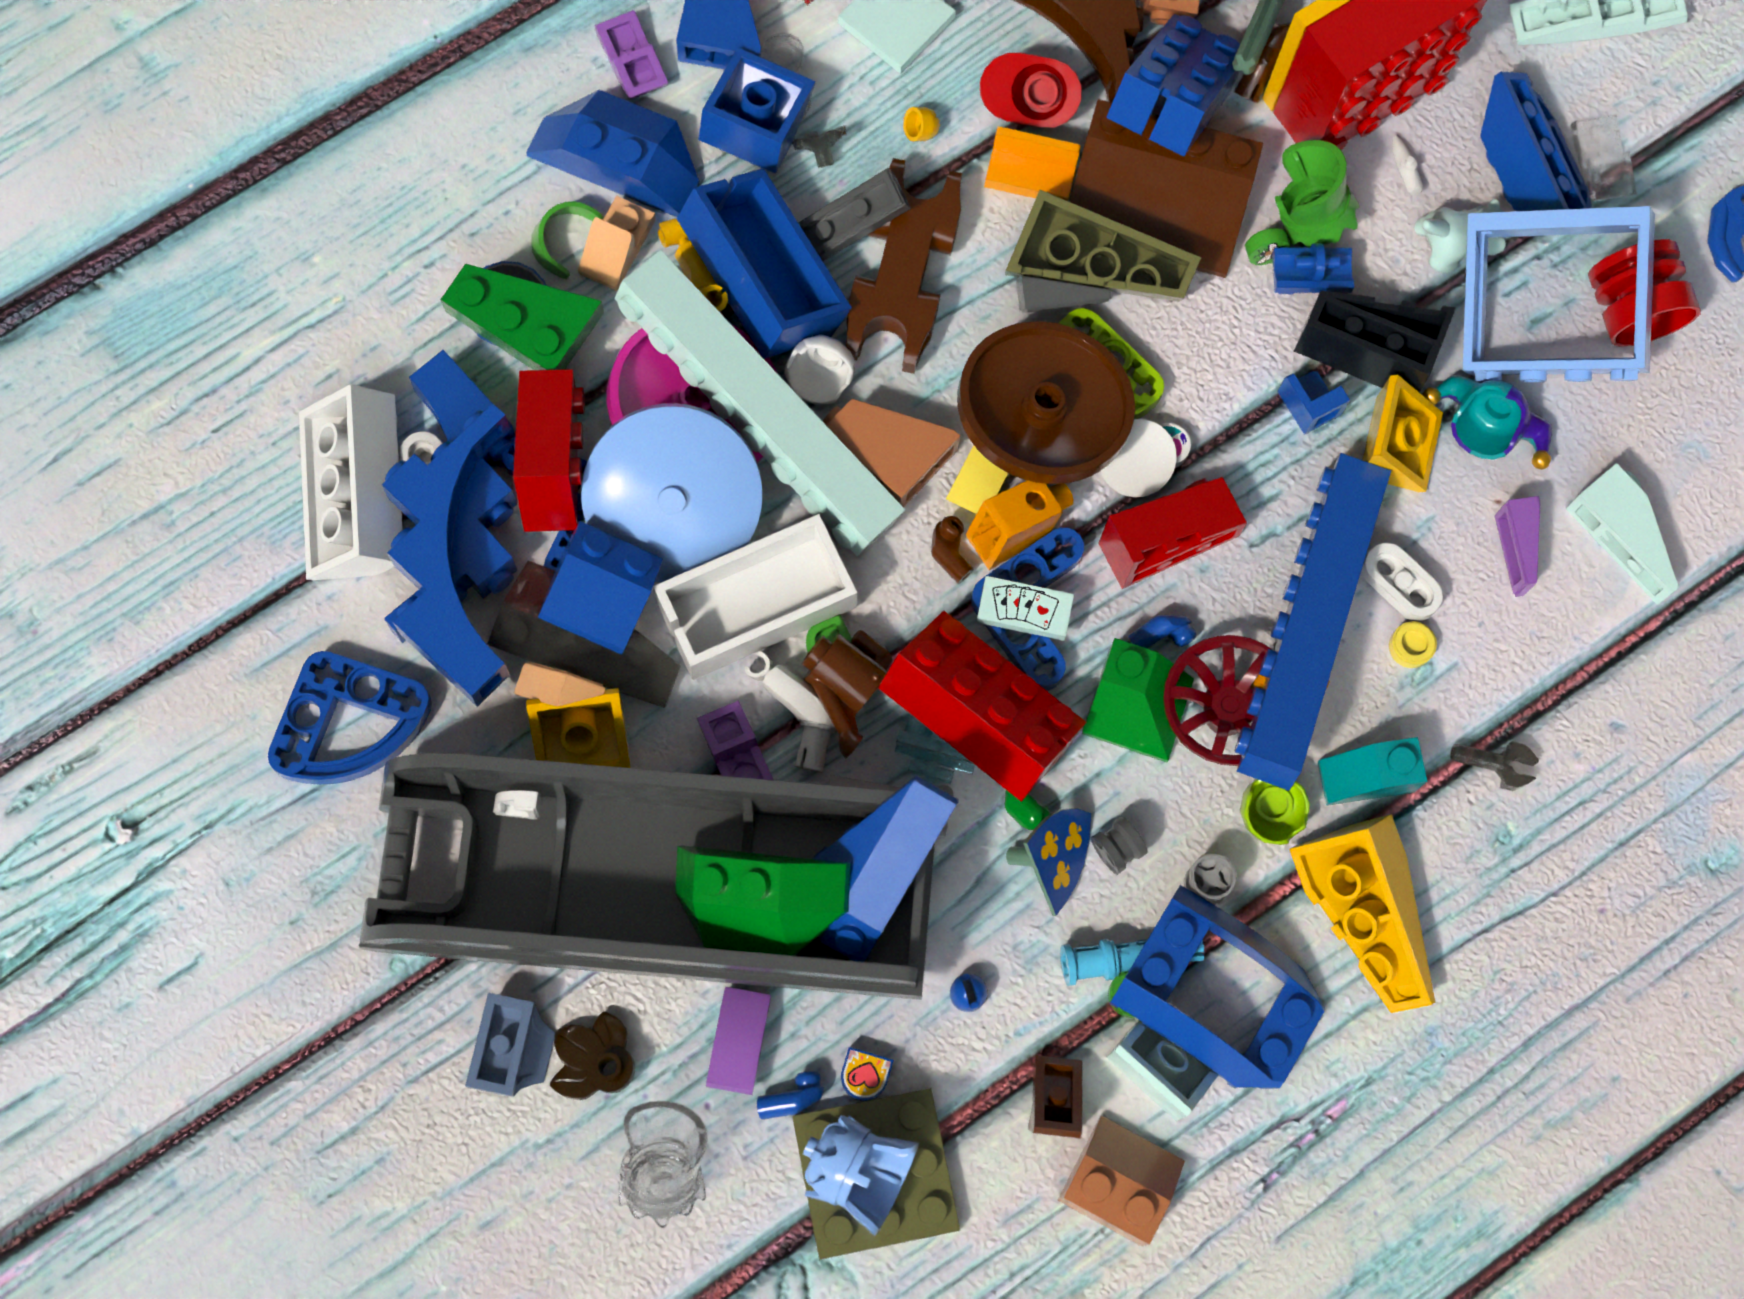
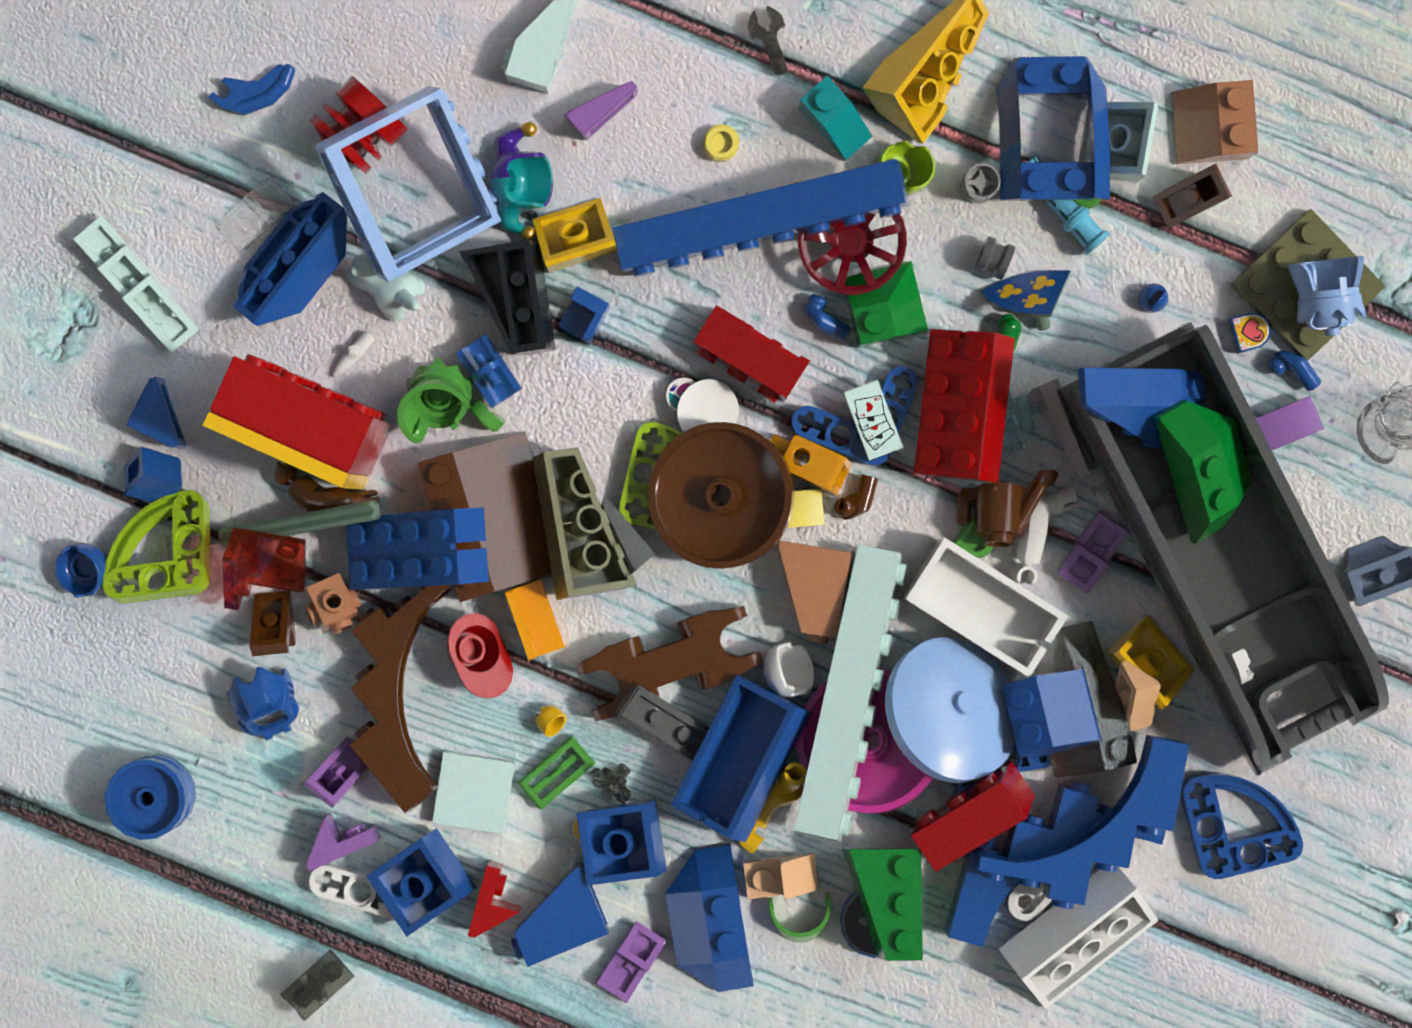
camera: 115 degrees left, 15 degrees up
dark brown plate [550,1011,635,1100] -> none
white plate [1362,543,1443,621] -> none
none -> bright green tile [517,735,596,810]

